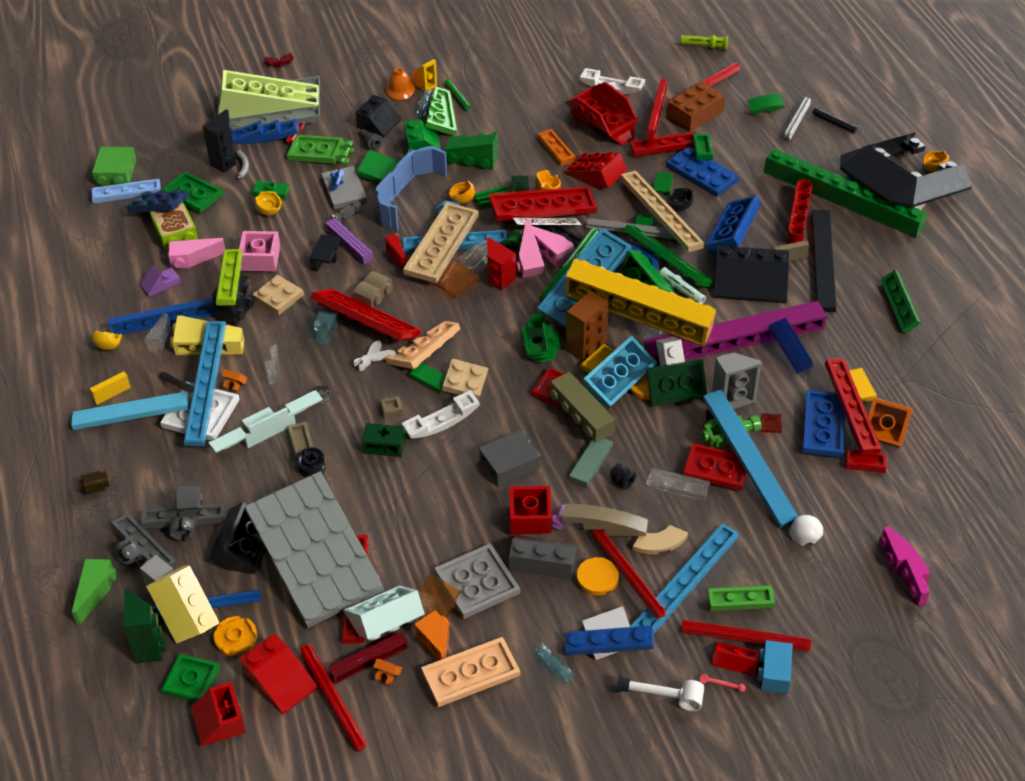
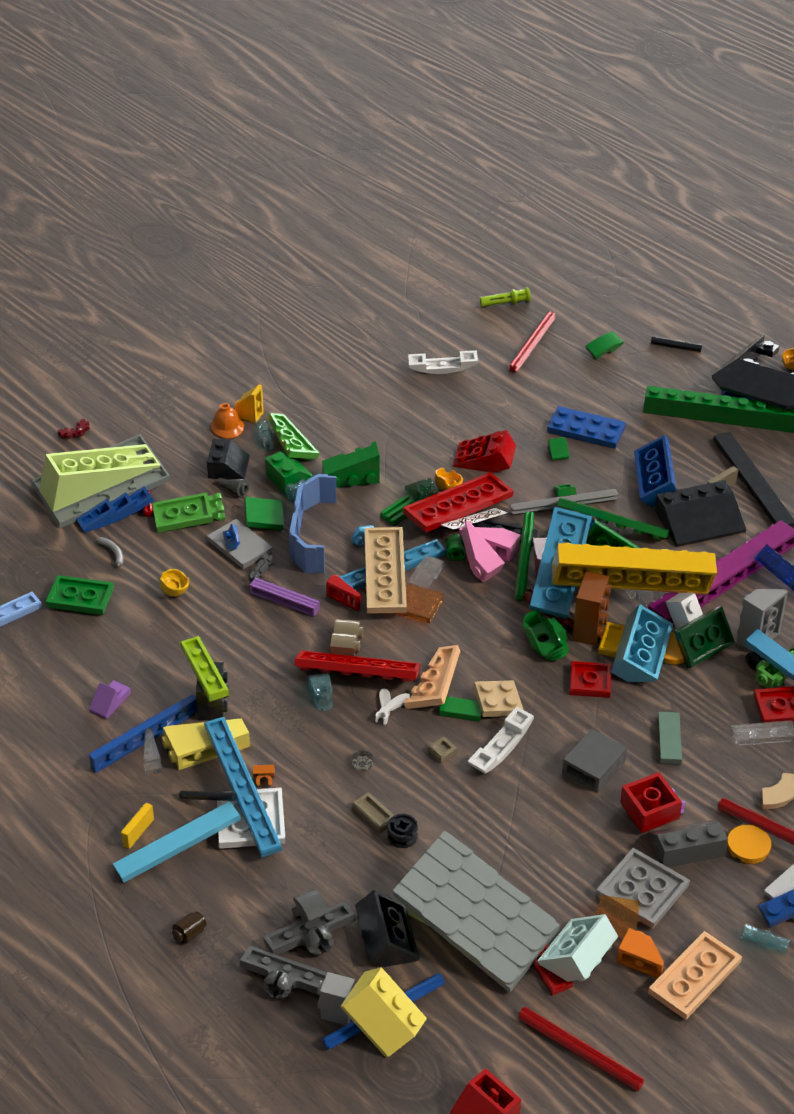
camera: 25 degrees left, 5 degrees down
bright green slope [72,559,116,624] -> none
yellow hair [91,330,123,351] -> none
dark green slope [123,590,166,664] -> none
dark blue plate [126,189,189,213] -> none
brick [150,202,198,250] -> none
green tile [161,654,221,703] -> none
bright pink slope [169,238,225,269] -> none
black slope [203,109,236,173] -> none
light aqua piece [209,390,323,453] -> none
light orange tile [213,616,258,656] -> none
bright pink brick [239,231,280,272] -> none
red slope [239,633,318,715] -> none
green plate [252,181,290,199] -> none
tan plate [253,275,304,315] -> none
clear slope [264,344,280,386] -> none
black panel [309,234,341,272] -> none
dark red piece [328,631,409,684] -> none
dark green brick [362,423,406,457] -> none
orange tile [374,659,403,685] -> none
green bar [444,79,471,110] -> none
light orange hair [449,181,475,204] -> none
red slope [487,237,516,291] -> none
orange tile [537,129,576,166] -> none
olive brick [550,372,615,442] -> none
dark tan slope [562,503,648,536] -> none
red slope [565,82,638,145] -> none
black bush [610,463,637,489] -> none
tan plate [621,171,704,252] -> none
red plate [630,132,694,157] -> none
red tile [647,79,667,144] -> none
light aqua pin [660,267,706,304] -> none
dark orange brick [667,81,725,132] -> none
black hair [667,188,693,211] -> none
green tile [692,134,713,160] -> none
light grey axle [783,97,811,140] -> none
red beam [787,179,812,244] -> none

